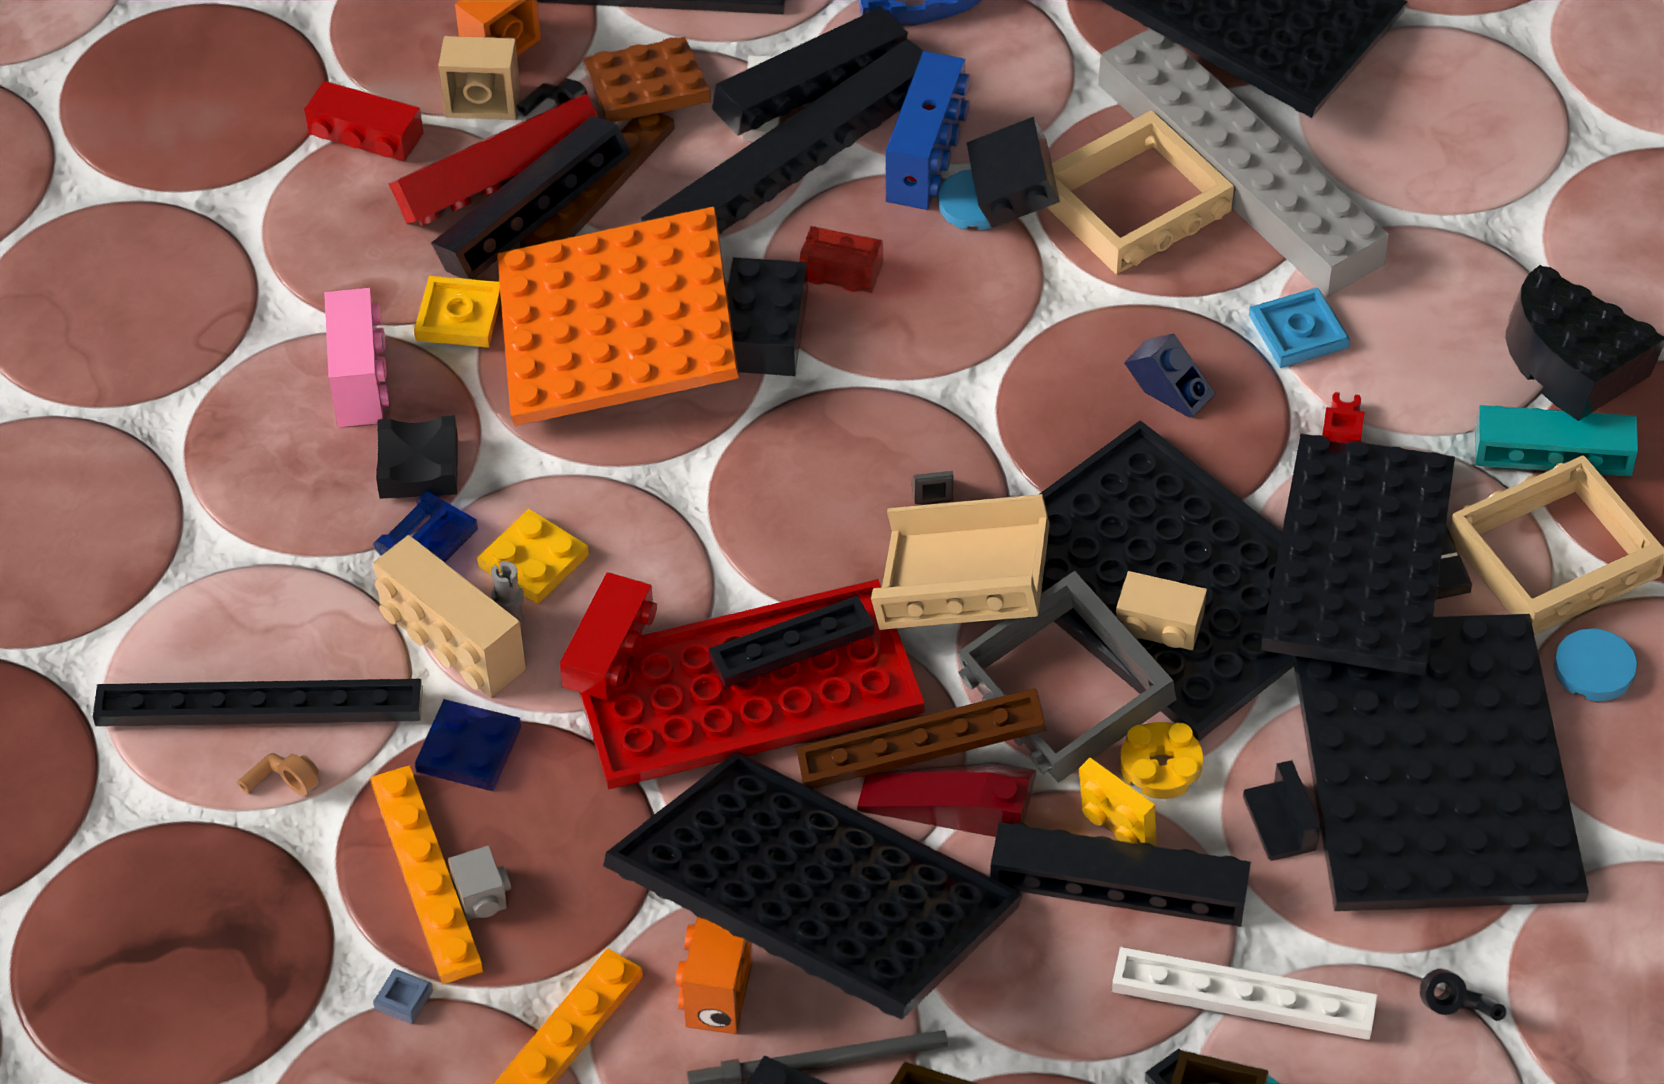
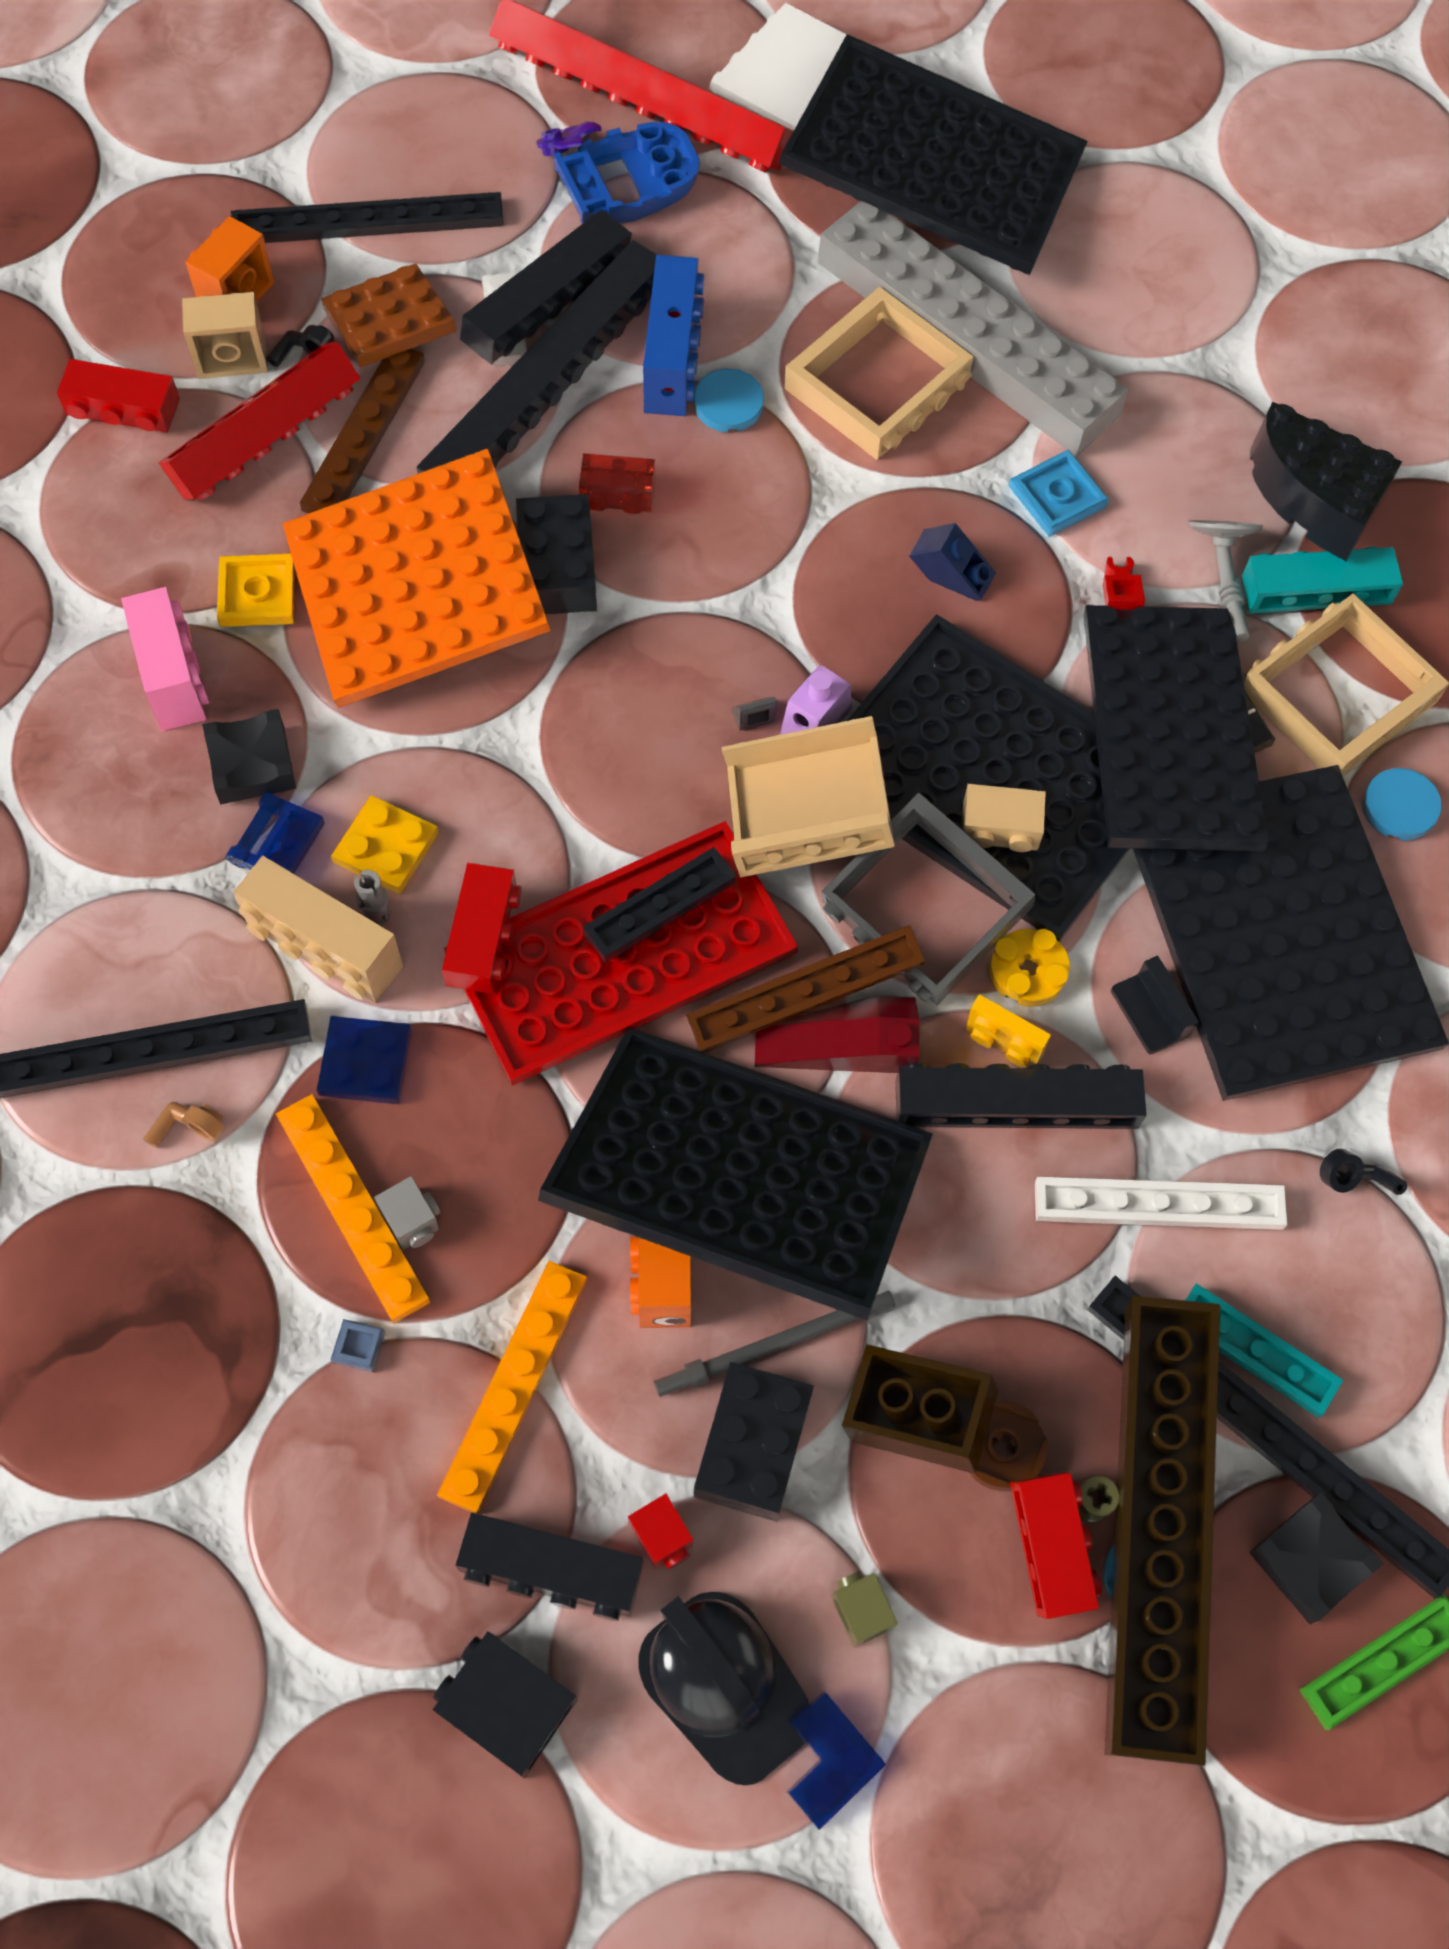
camera: 15 degrees left, 15 degrees up
black brick [431,115,631,279] -> none
black brick [966,116,1060,228] -> none
none -> lavender torso [780,665,852,734]
none -> light grey dish [1189,520,1263,642]

